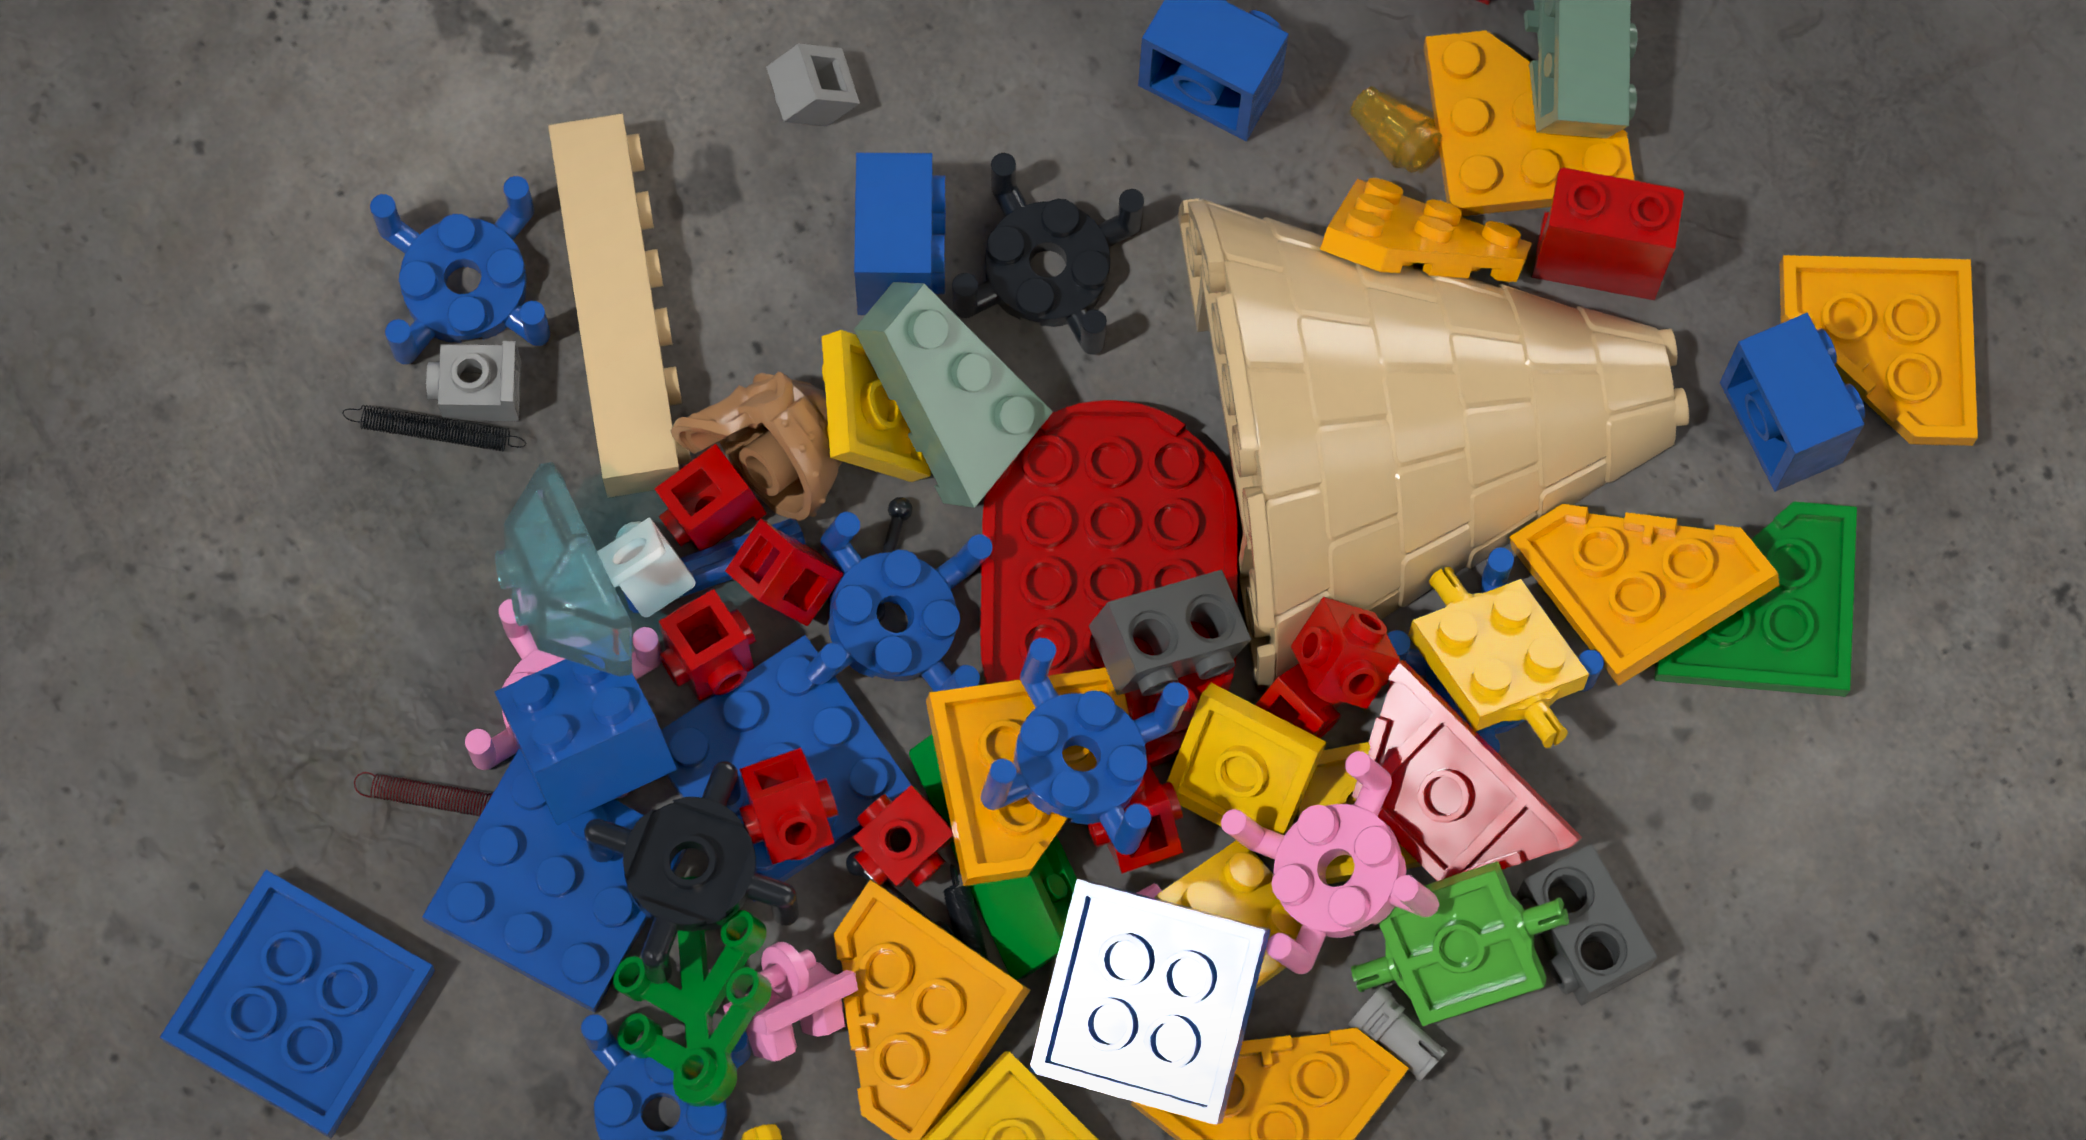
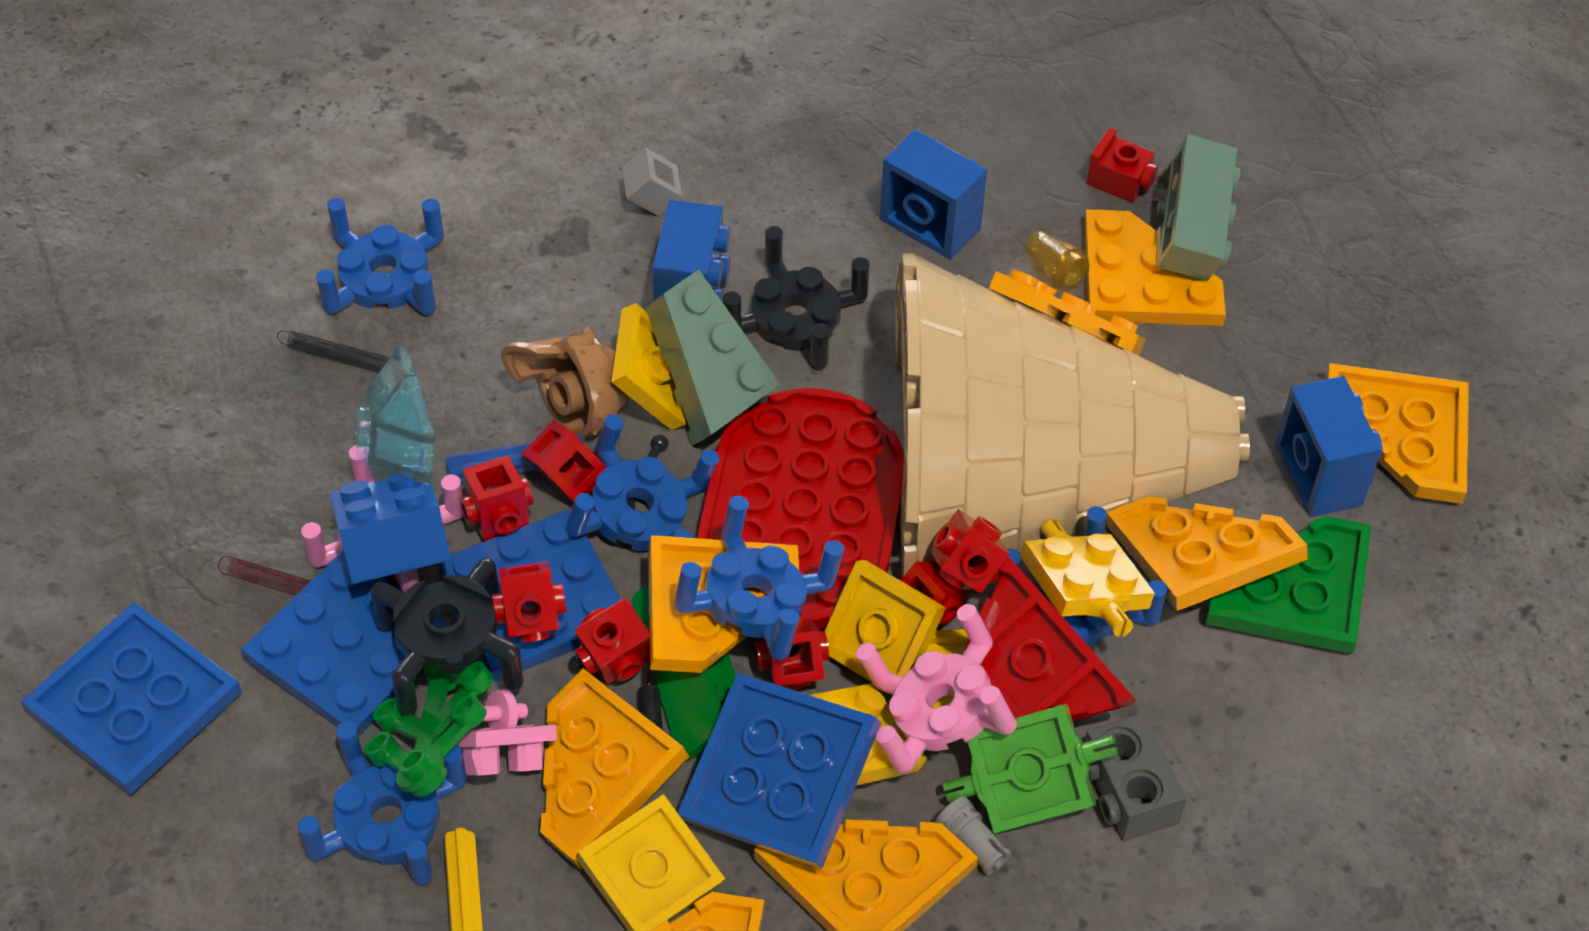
camera: 10 degrees right, 20 degrees down
light grey brick [426,341,521,421] -> none
tan brick [548,114,691,498] -> none
white bracket [596,517,695,617] -> none
red brick [654,443,767,551] -> none
dark grey brick [1089,570,1251,696] -> none
red panel [1532,167,1684,301] -> none

